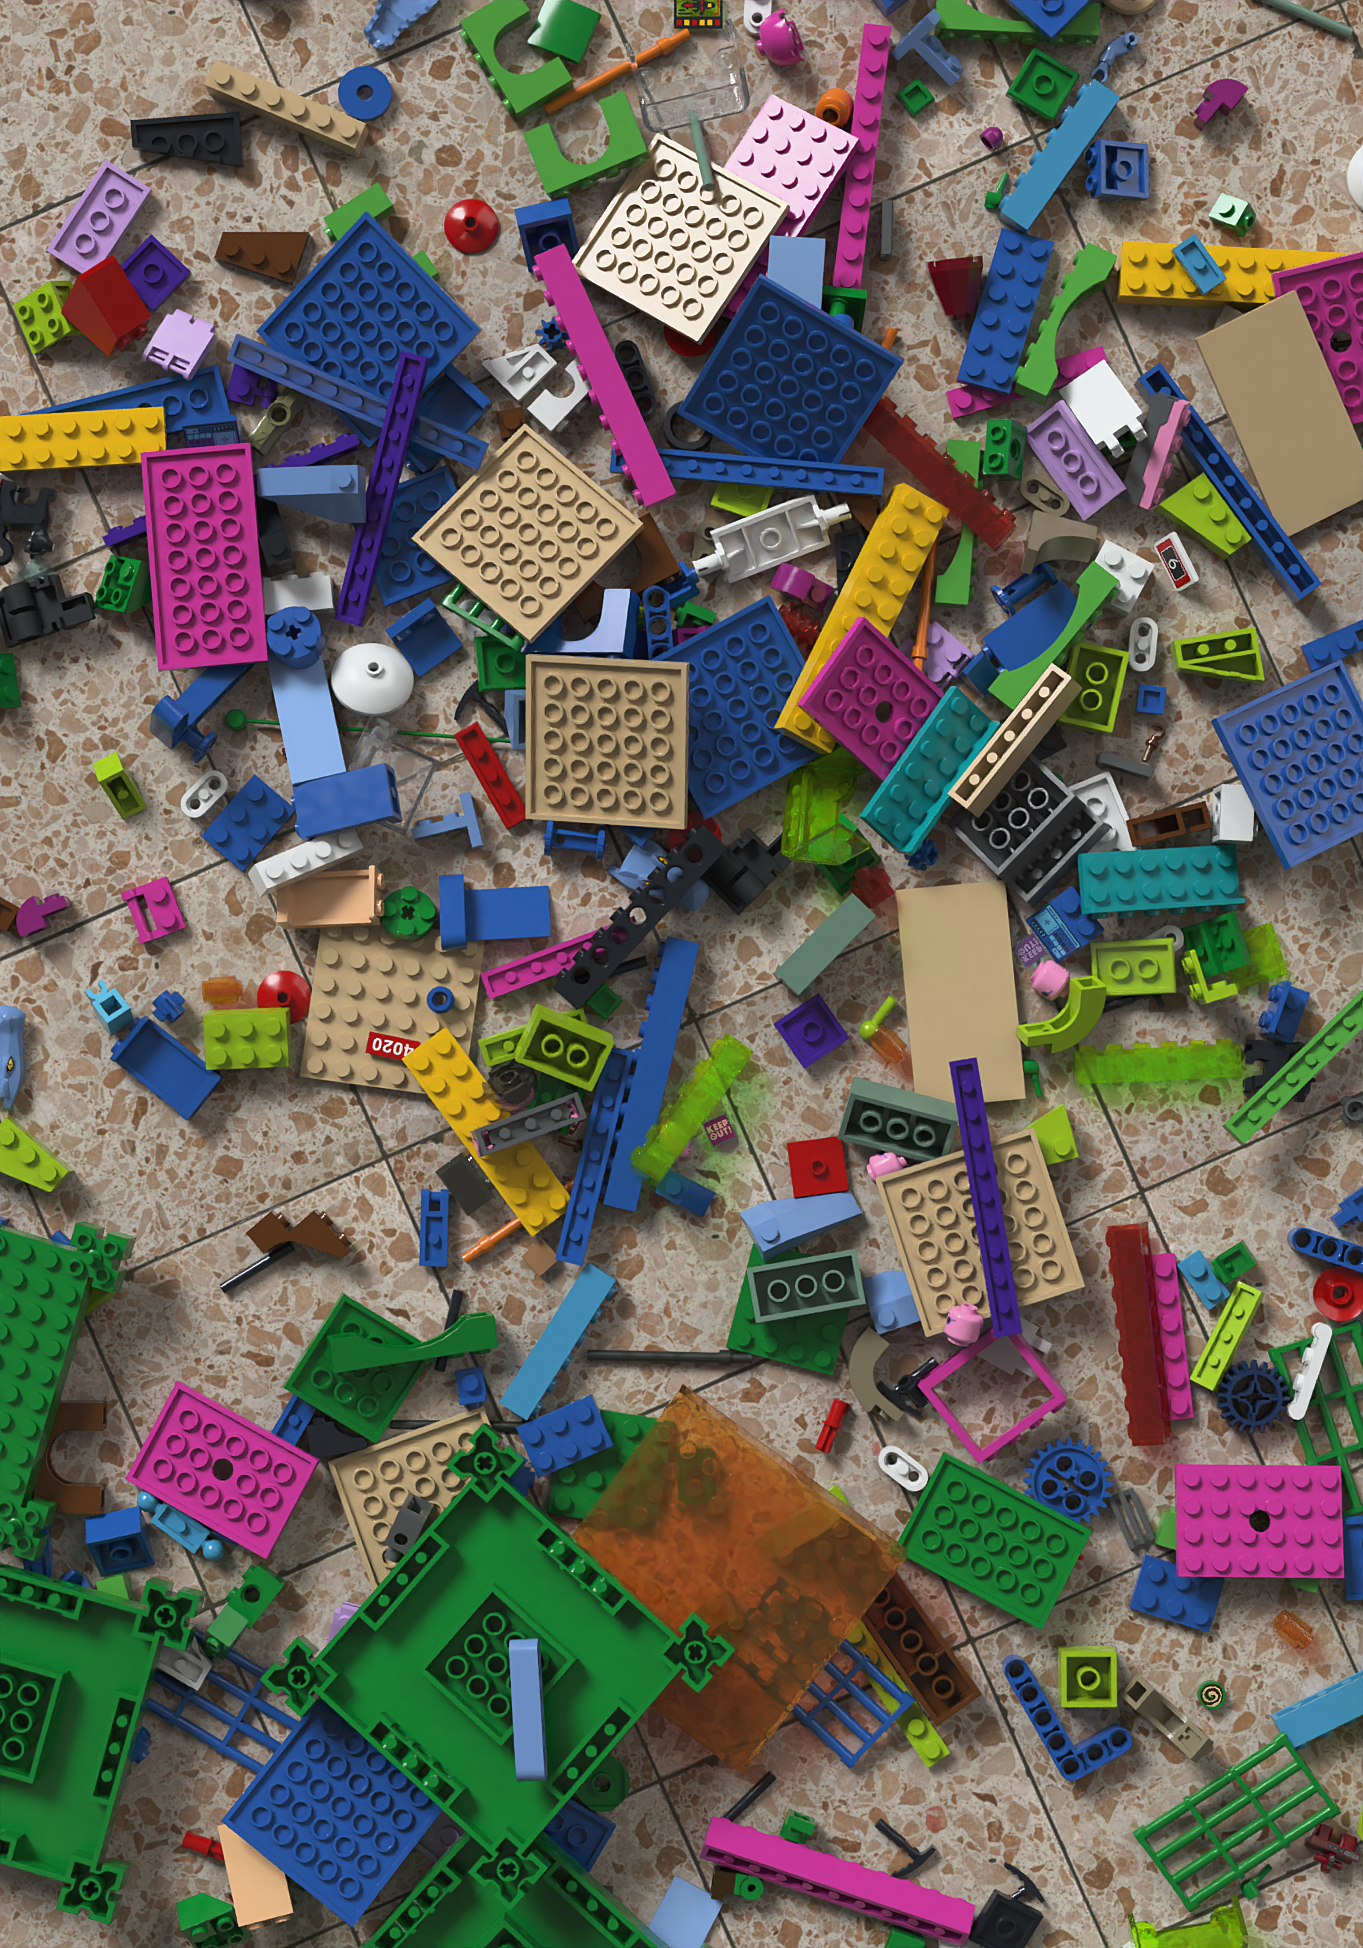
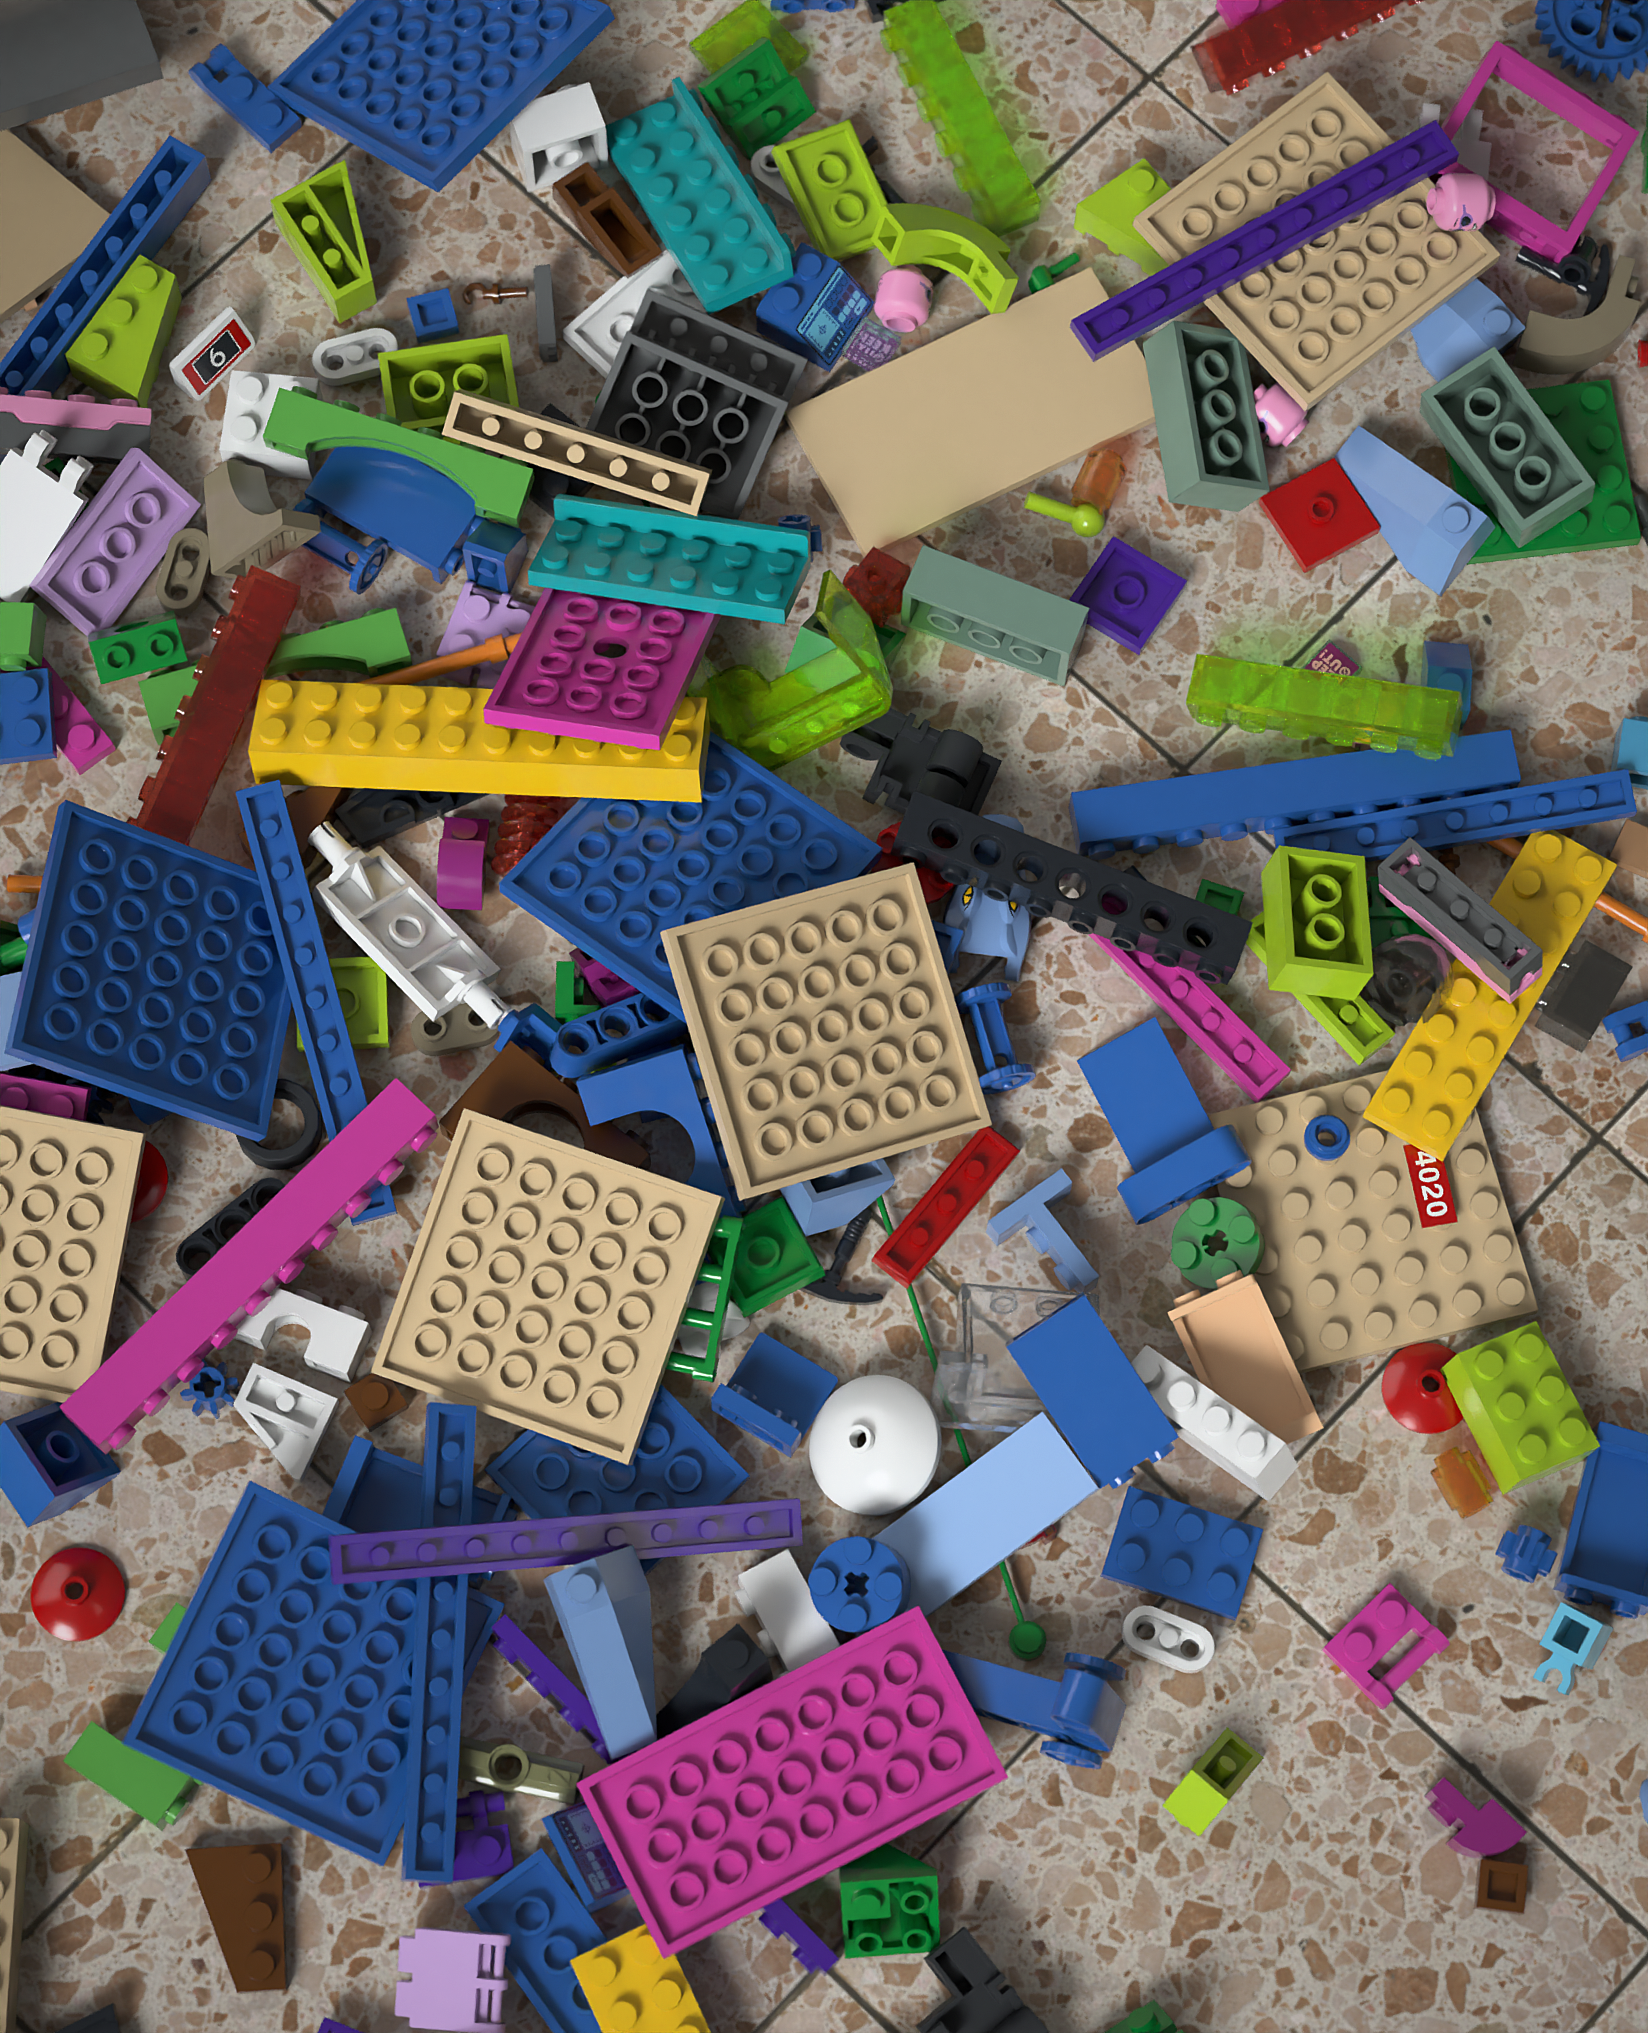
camera: 115 degrees left, 15 degrees down
lime bracket [1180,949,1238,1005] -> none

